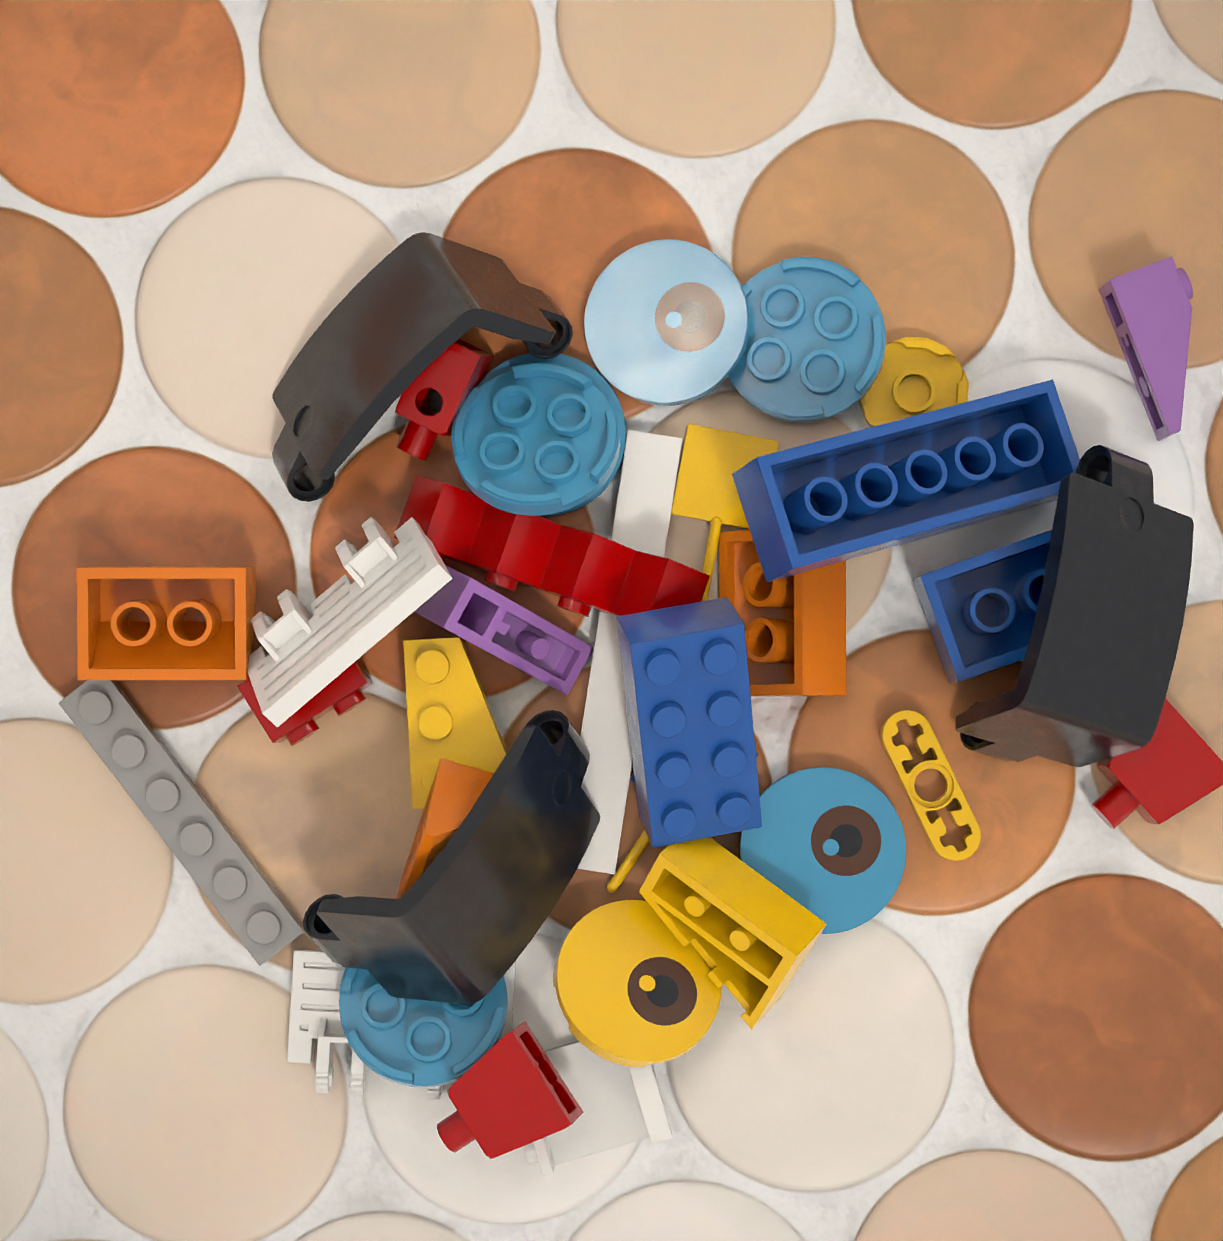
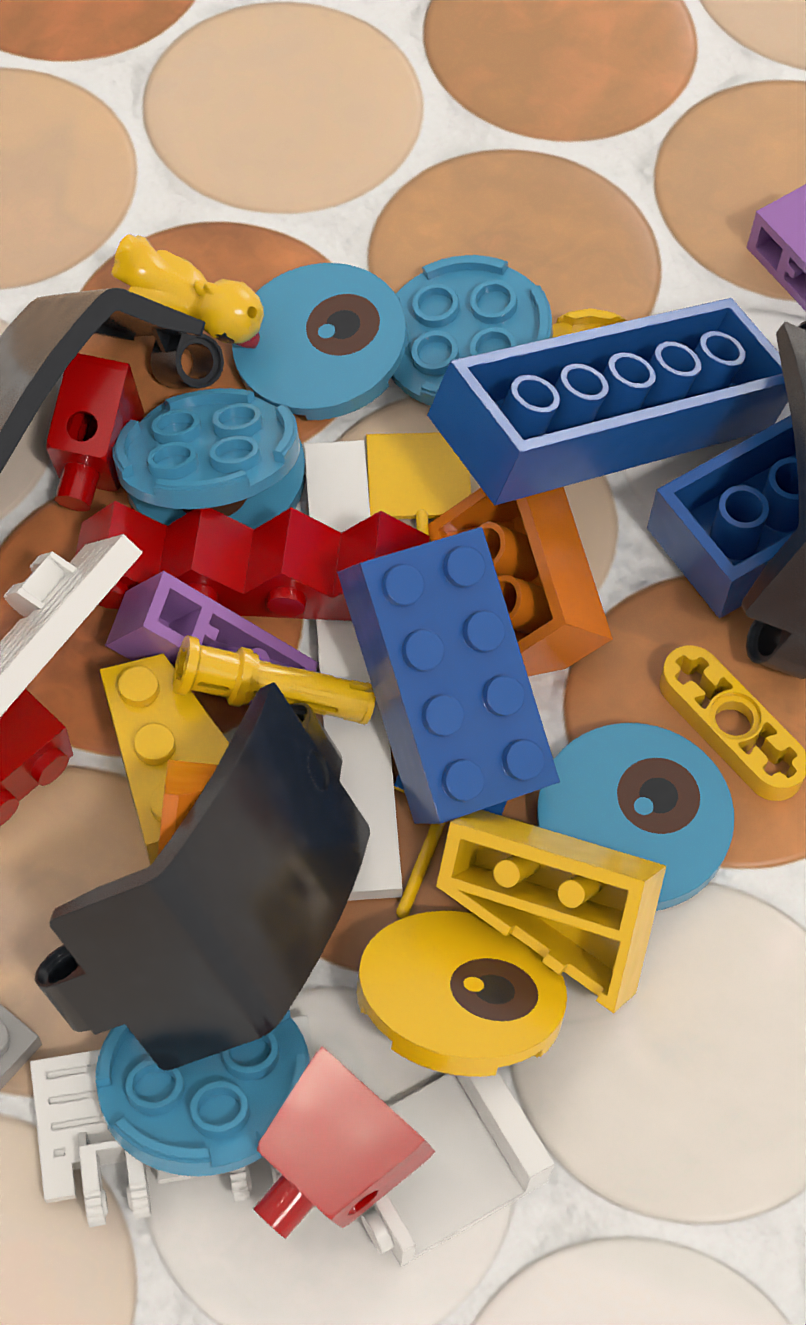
camera: 20 degrees left, 25 degrees down
none -> yellow animal [111,234,264,349]
none -> yellow pin [173,635,376,725]

